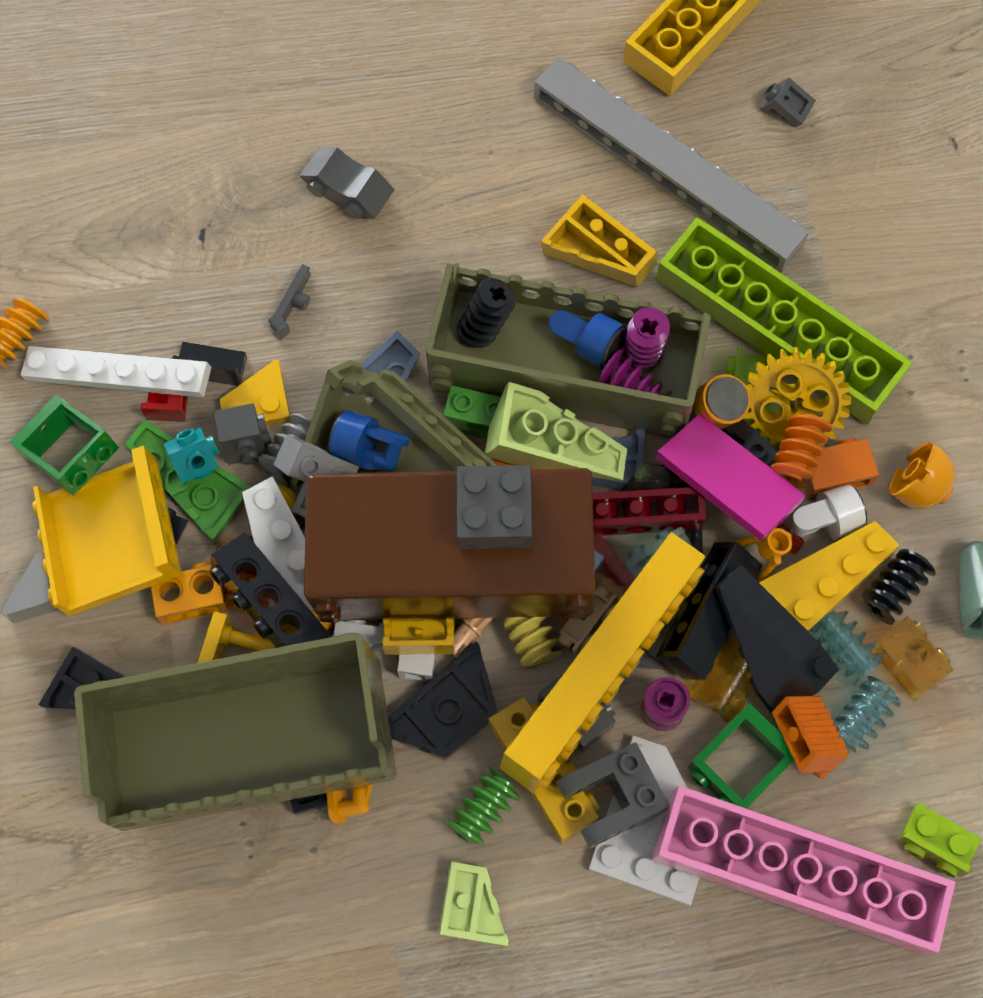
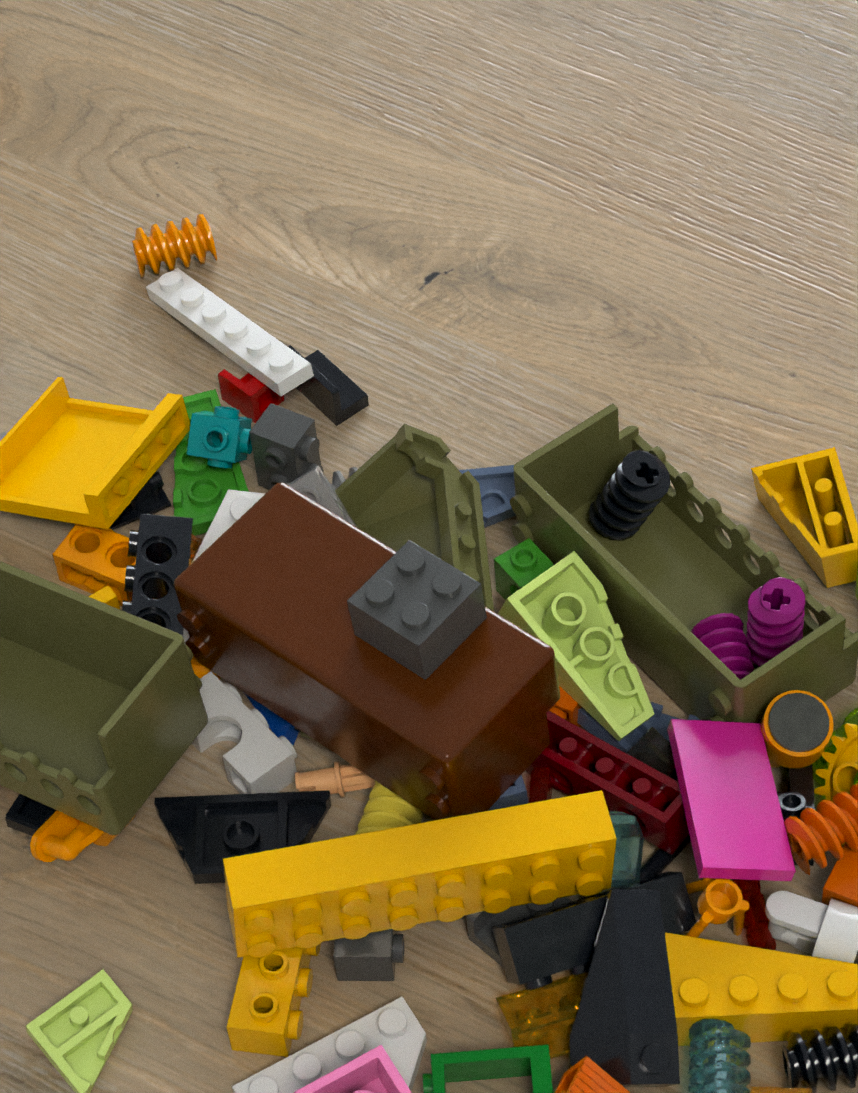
camera: 45 degrees right, 20 degrees down
green window [10,395,119,496] -> none
yellow wing [219,359,290,426] -> none
dark grey piece [268,264,311,341] -> none
dark grey brick [299,147,395,219] -> none
blue piece [328,410,409,472] -> none
yellow hinge [383,617,454,655] -> none
bright green piece [444,766,520,845] -> none
blue piece [549,311,627,369] -> none
dark grey brick [556,742,670,848] -> none
magenta wheel [641,677,690,731] -> none

